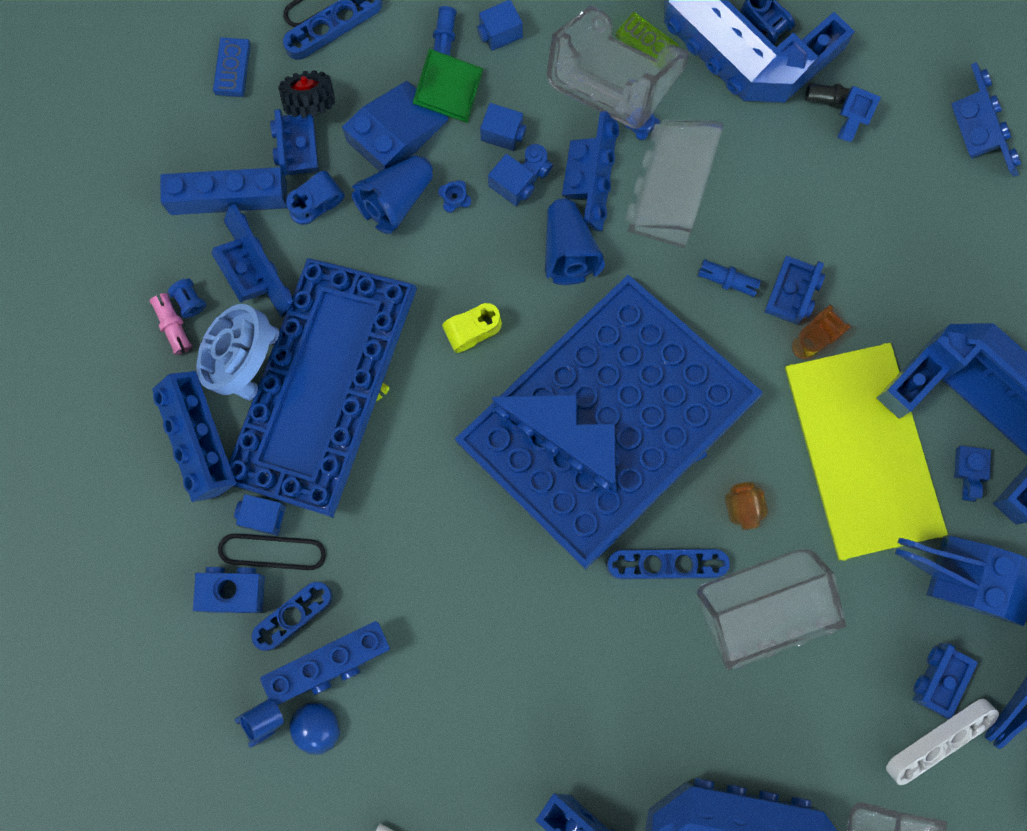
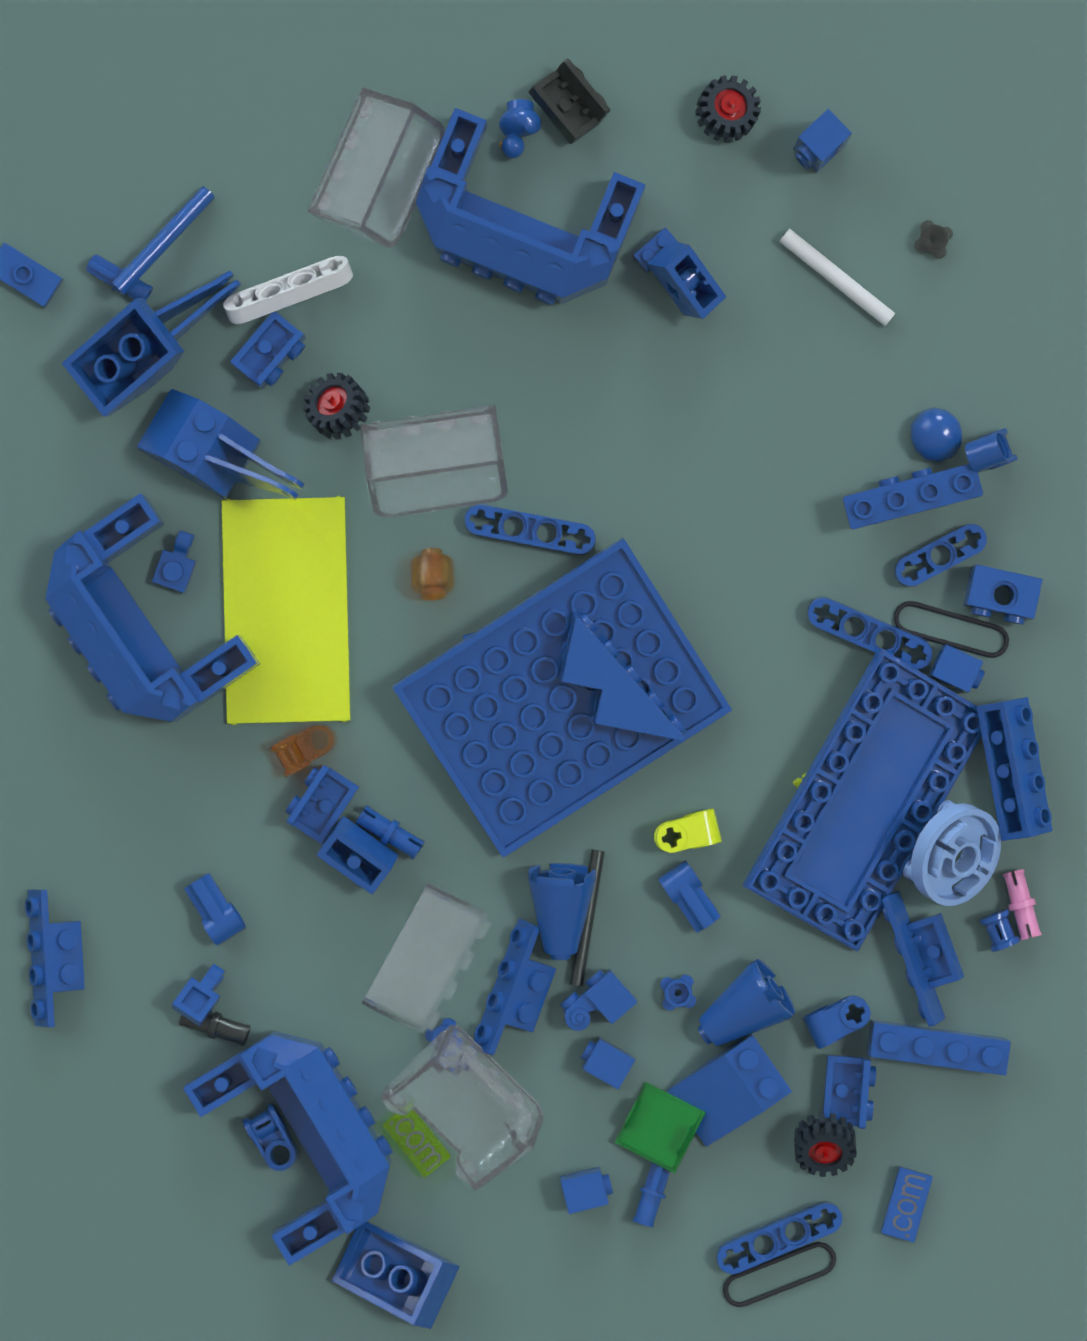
camera: 175 degrees left, 10 degrees up
none -> blue piece [184,873,246,946]
none -> black wheel [303,372,370,440]
none -> blue brick [317,816,398,895]
none -> pearl dark grey bar [570,849,605,986]
none -> blue piece [658,860,721,933]
none -> blue beam [808,596,933,669]

